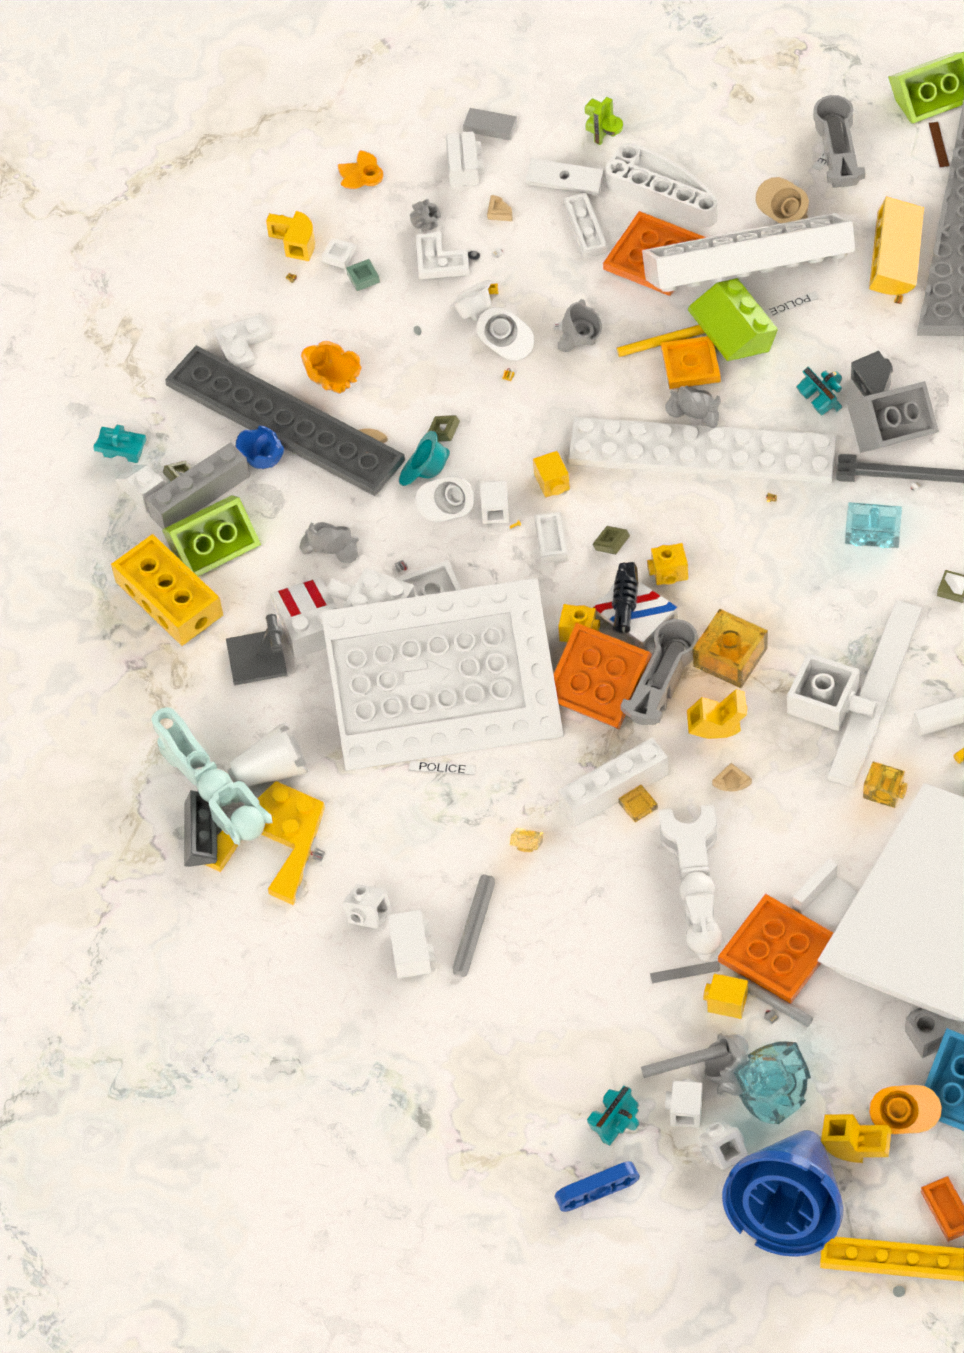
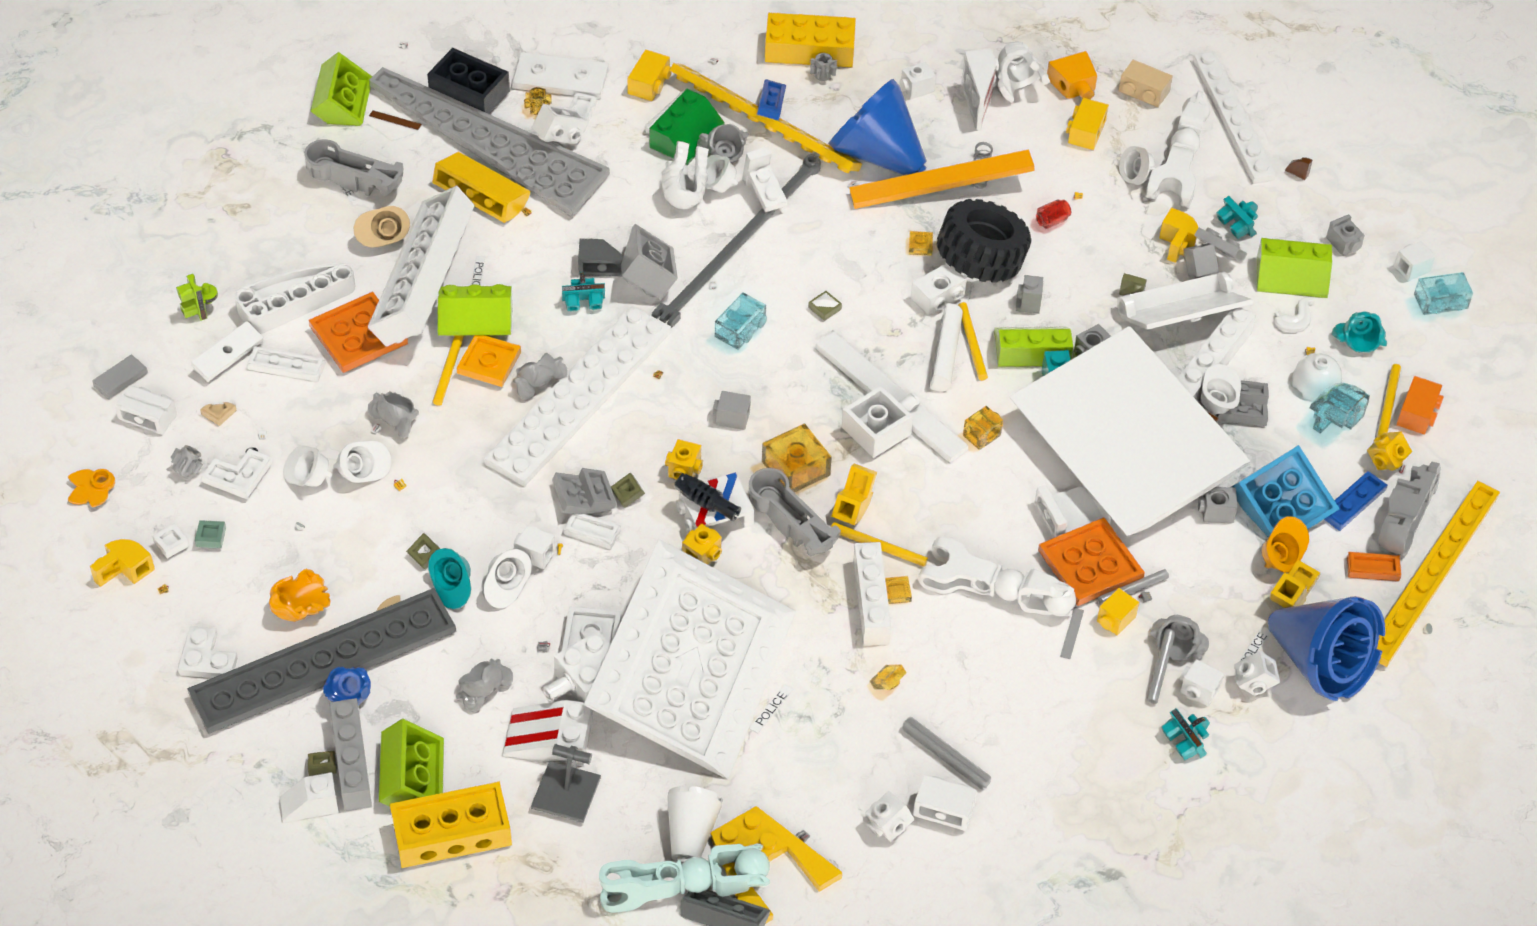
camera: 70 degrees left, 5 degrees down
teal hips [93,424,147,463] -> none
yellow brick [533,451,570,498] -> none
orange plate [553,623,652,729] -> none
blue beam [554,1161,640,1212] -> none
tan tile [712,763,752,792] -> none
clear light blue brick [733,1041,811,1125] -> none
none -> light grey slope [552,468,617,514]
none -> light grey brick [713,391,751,430]
none -> yellow bar [831,522,928,567]
none -> white sticker [1239,625,1270,662]

